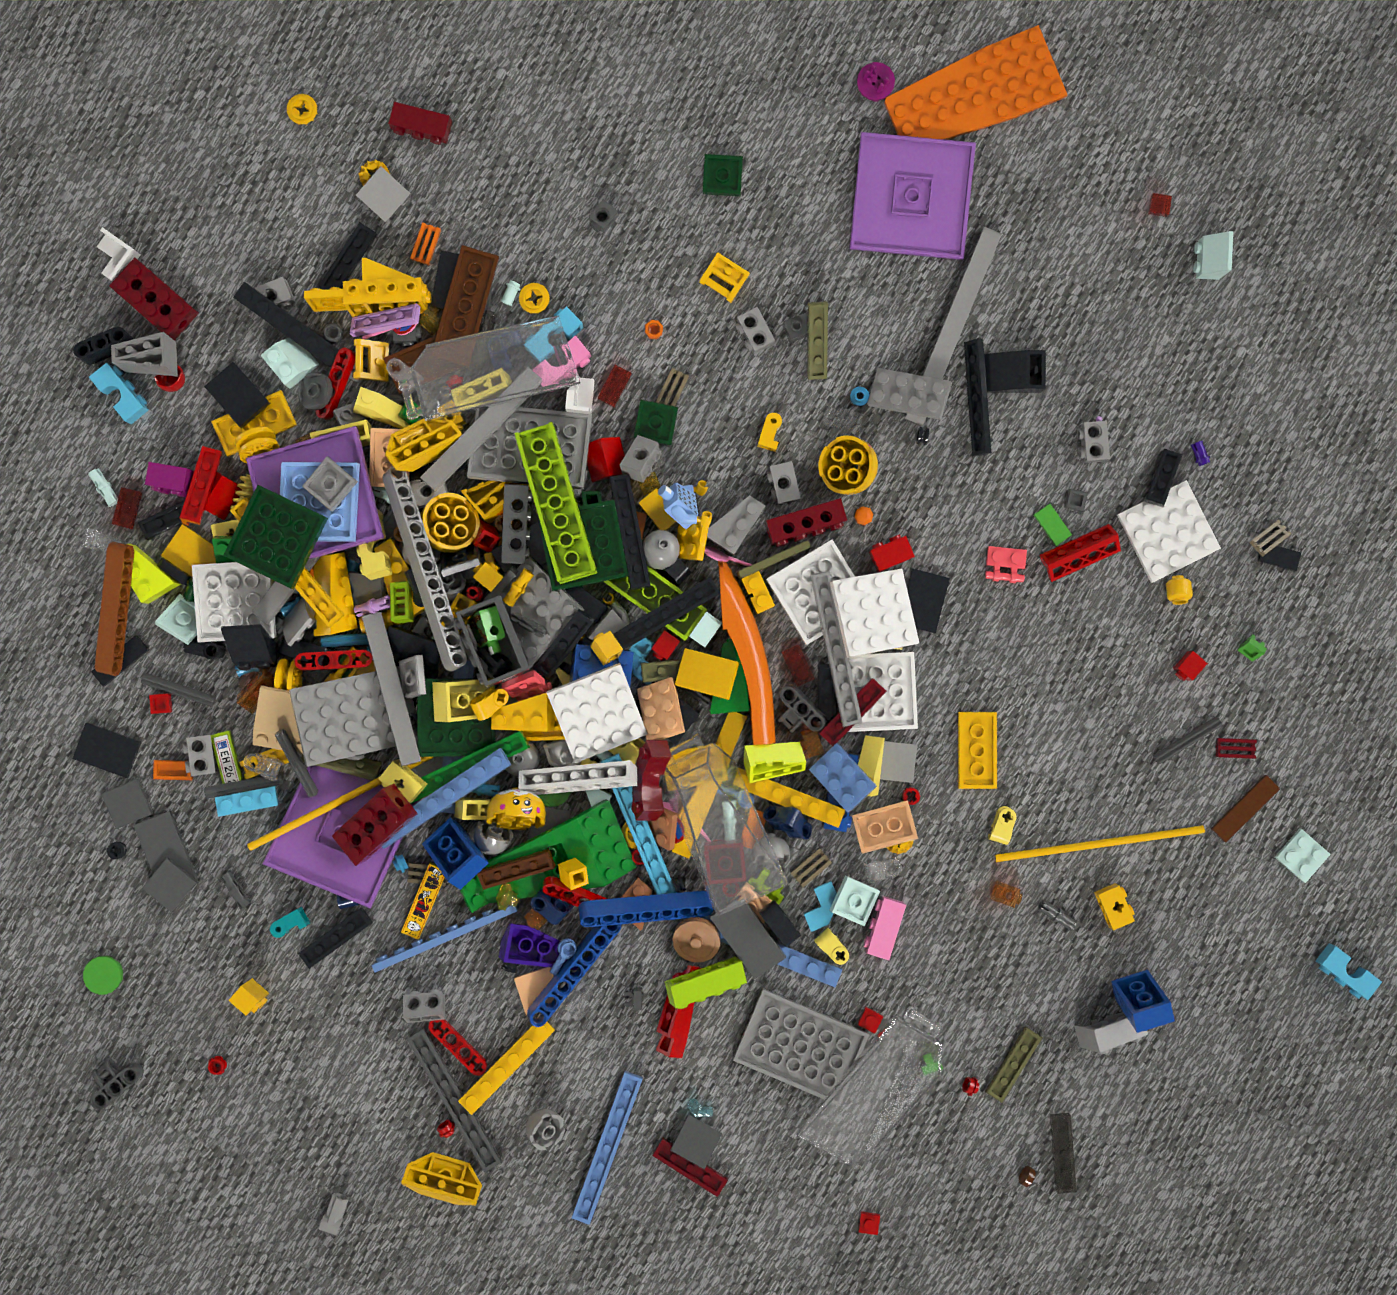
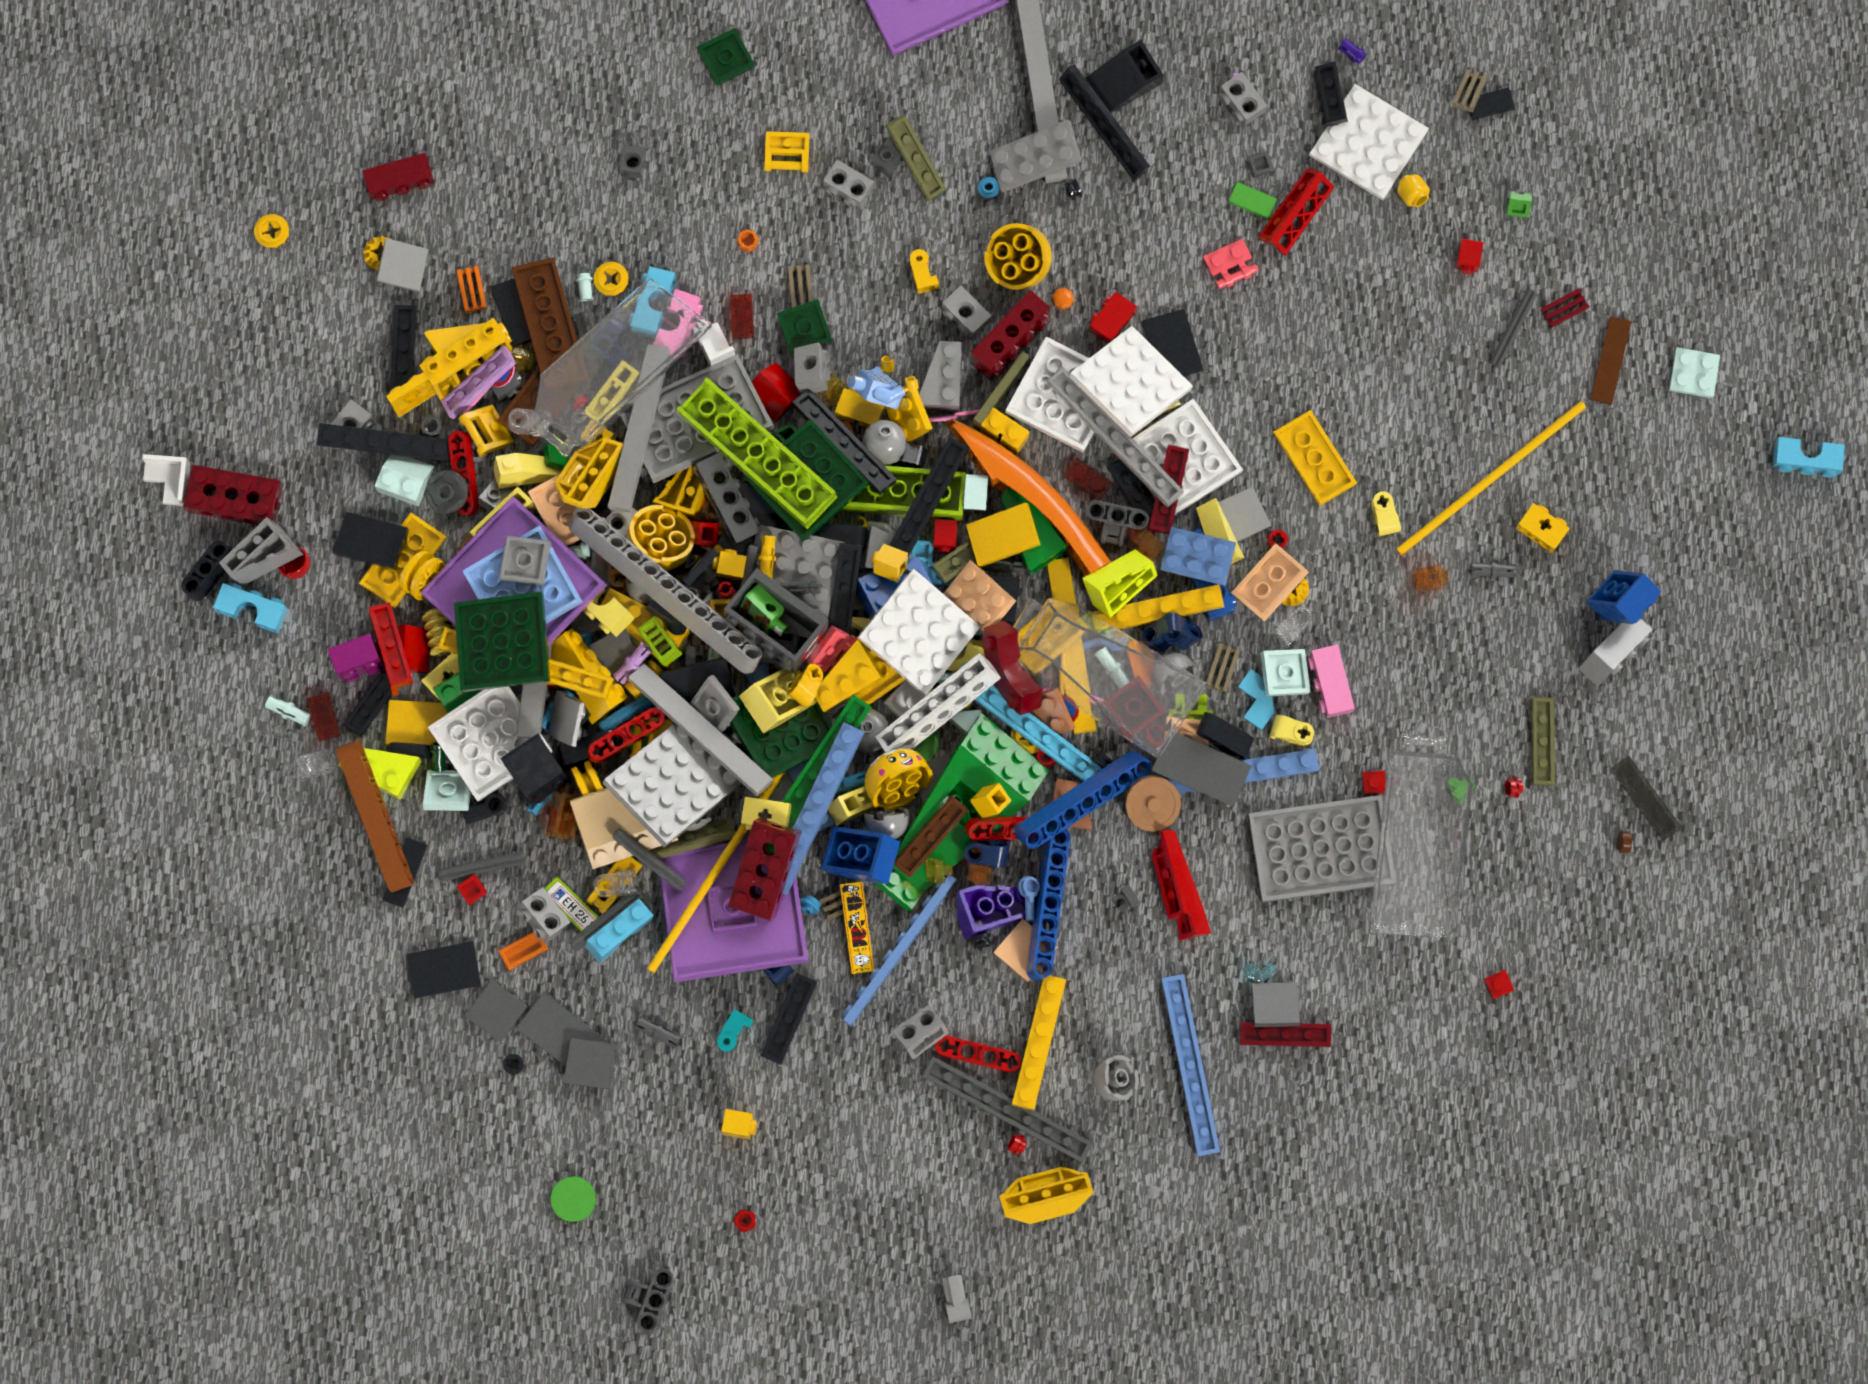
camera: 30 degrees left, 10 degrees down
lime brick [664,957,747,1009] -> none

